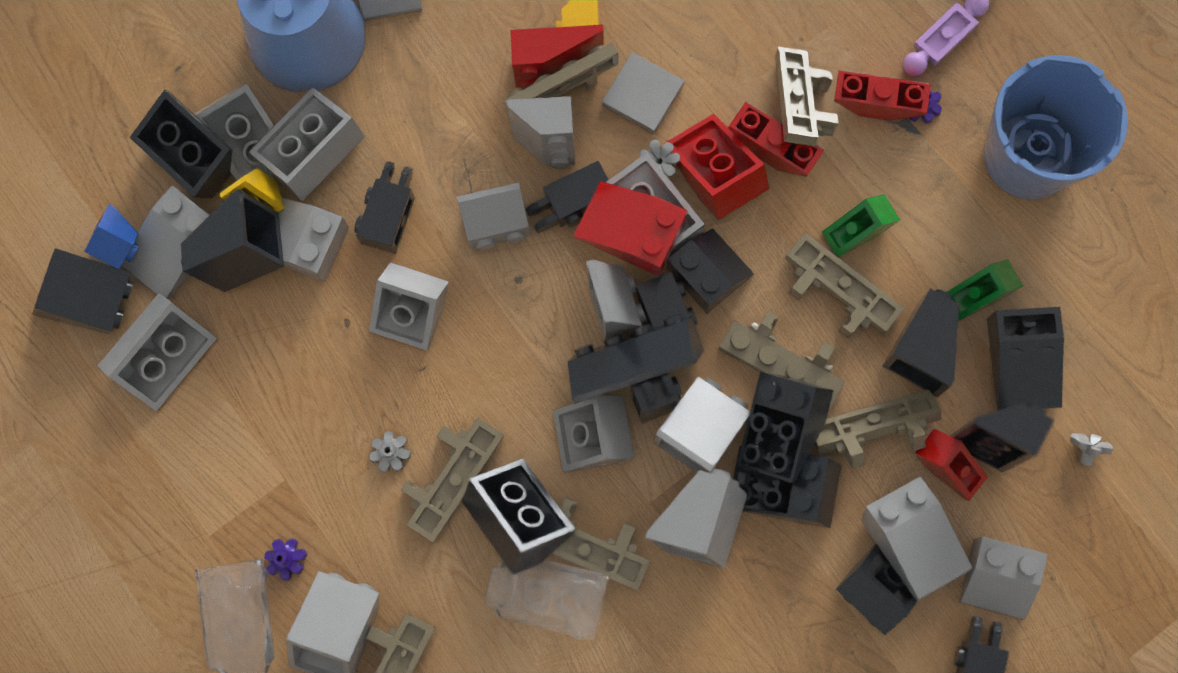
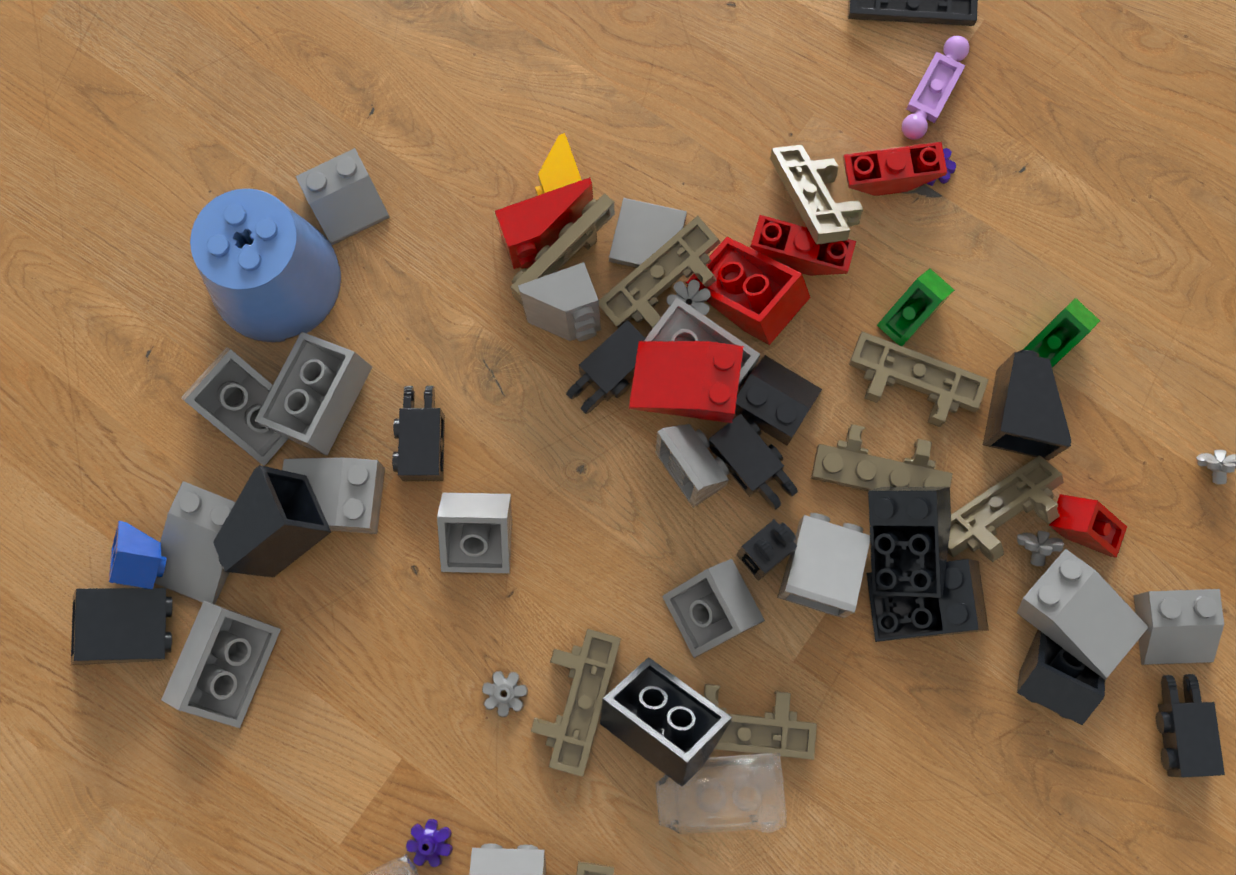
camera: 20 degrees left, 0 degrees up
black slope [129,89,233,198] -> none
yellow slope [220,168,285,213] -> none
light grey slope [457,182,531,251] -> none
black slope [567,313,704,404] -> none
light grey slope [645,469,747,569] -> none
black slope [950,403,1054,472] -> none
medium blue cone [984,55,1128,200] -> none
black slope [987,307,1064,411] -> none
none -> dark tan hinge [599,216,720,328]
none -> light grey plant [1017,531,1065,566]

